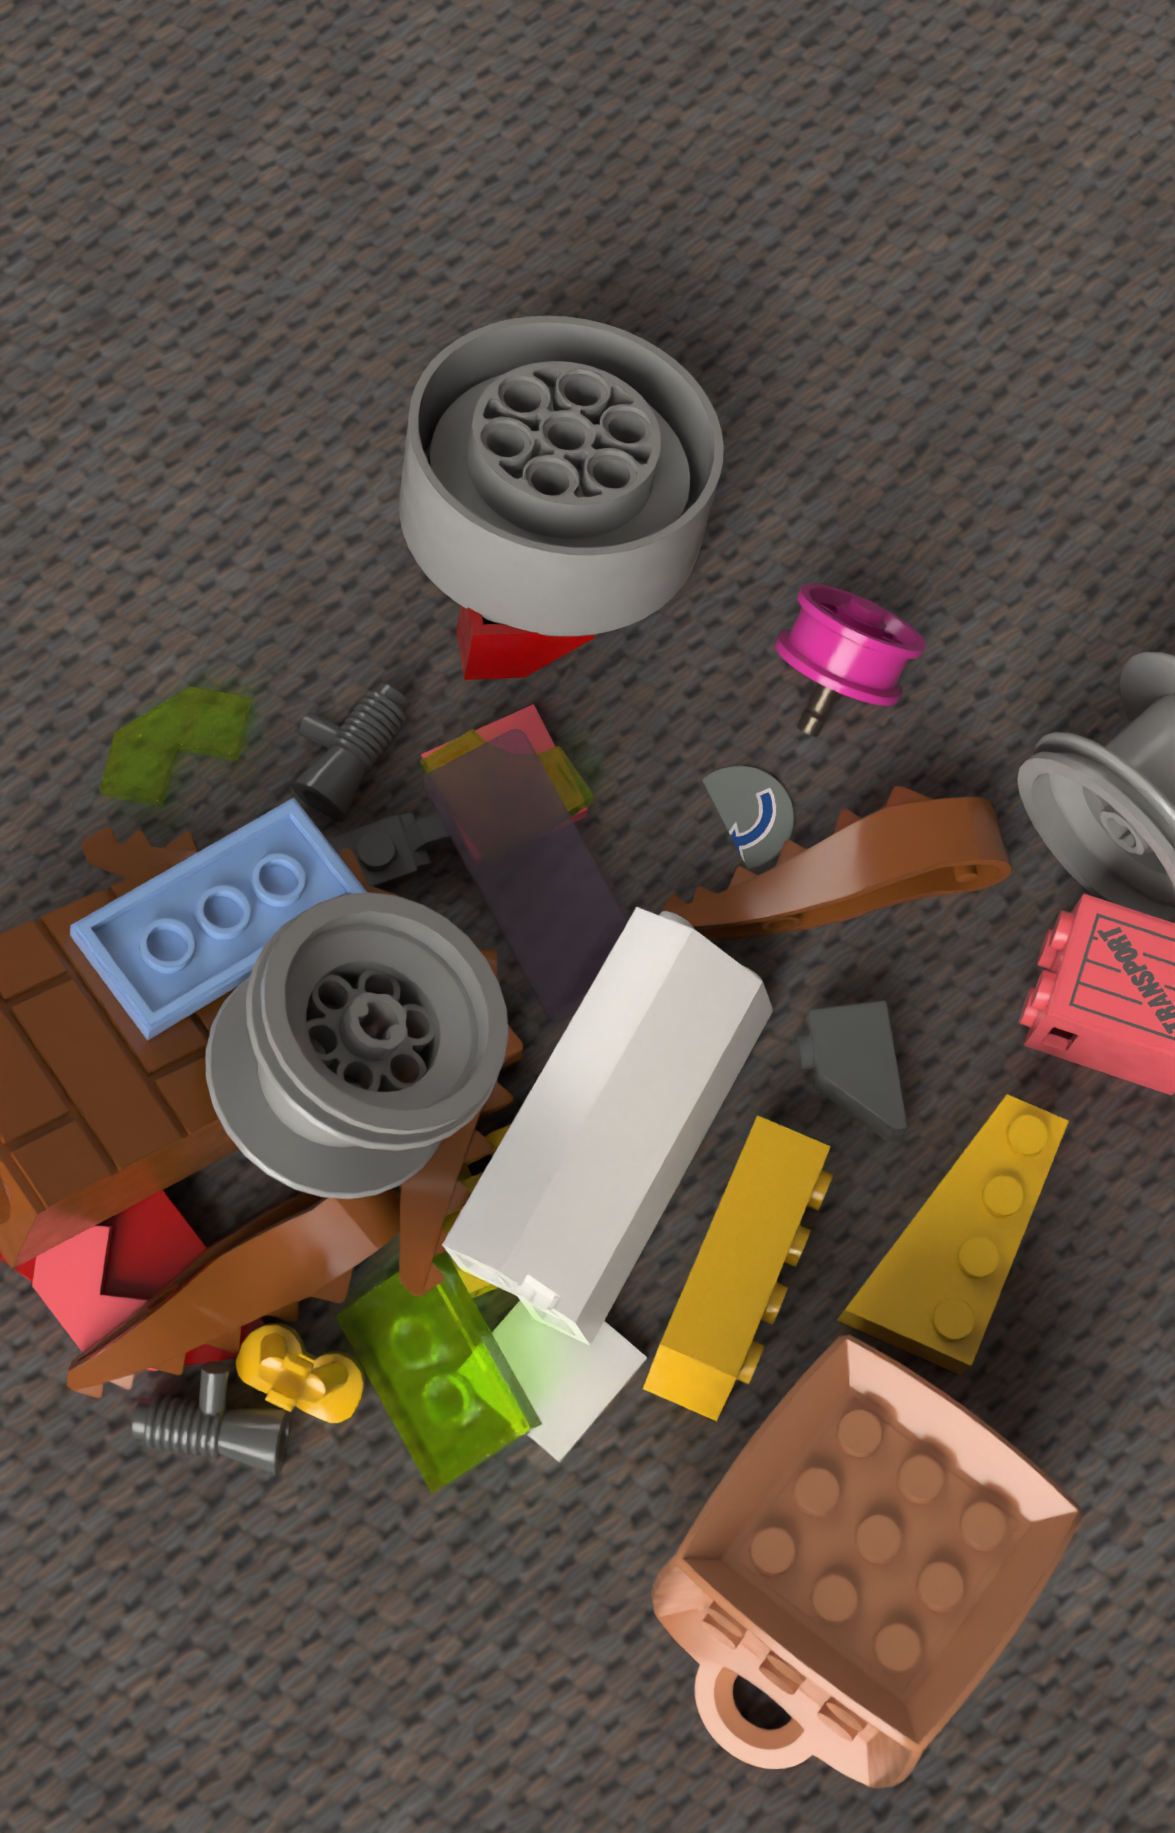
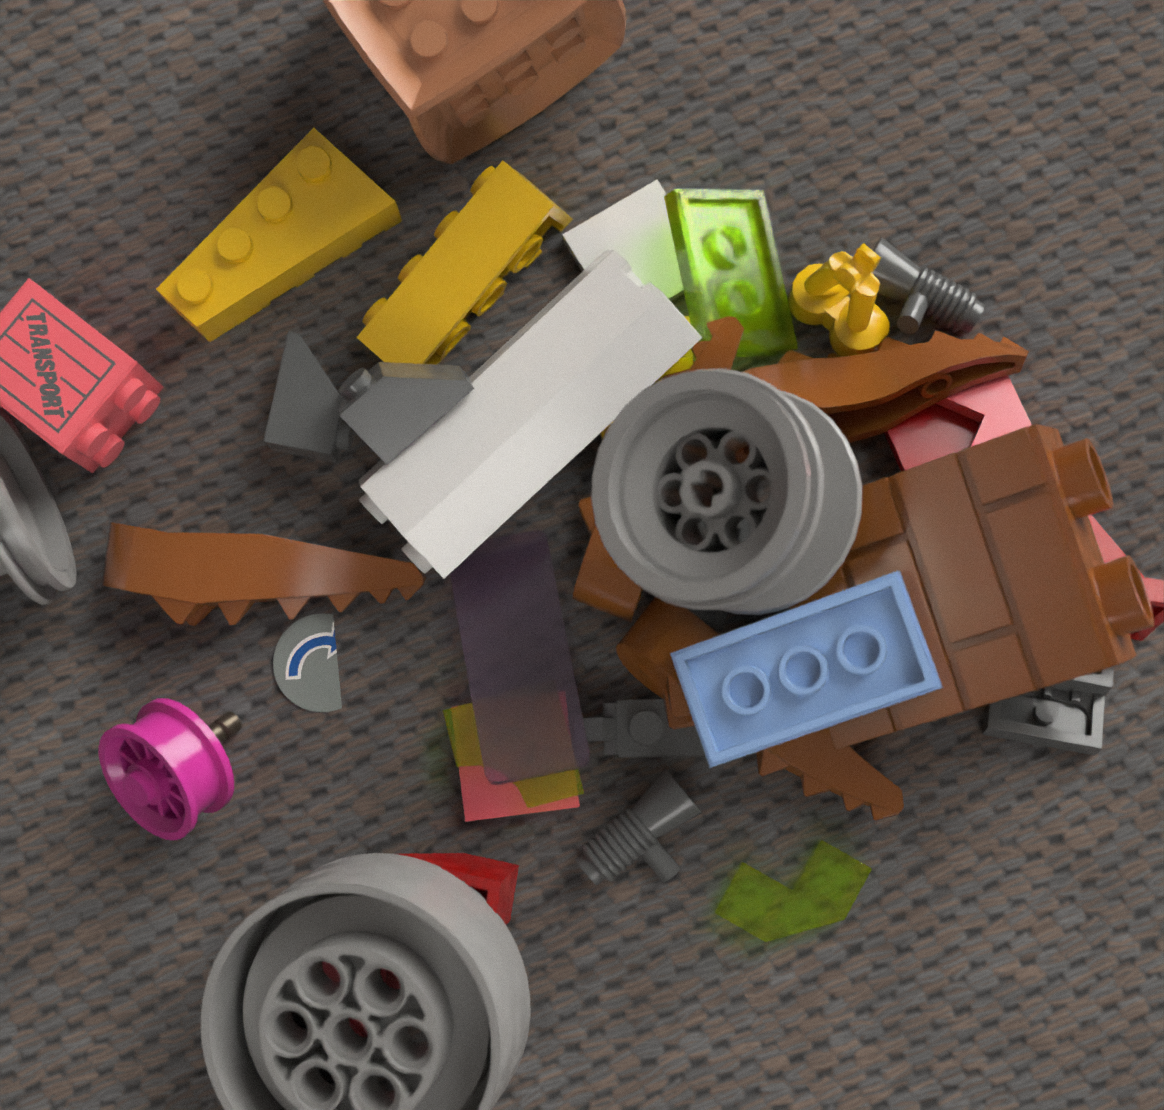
camera: 160 degrees left, 10 degrees up
none -> dark grey slope [336,362,474,465]

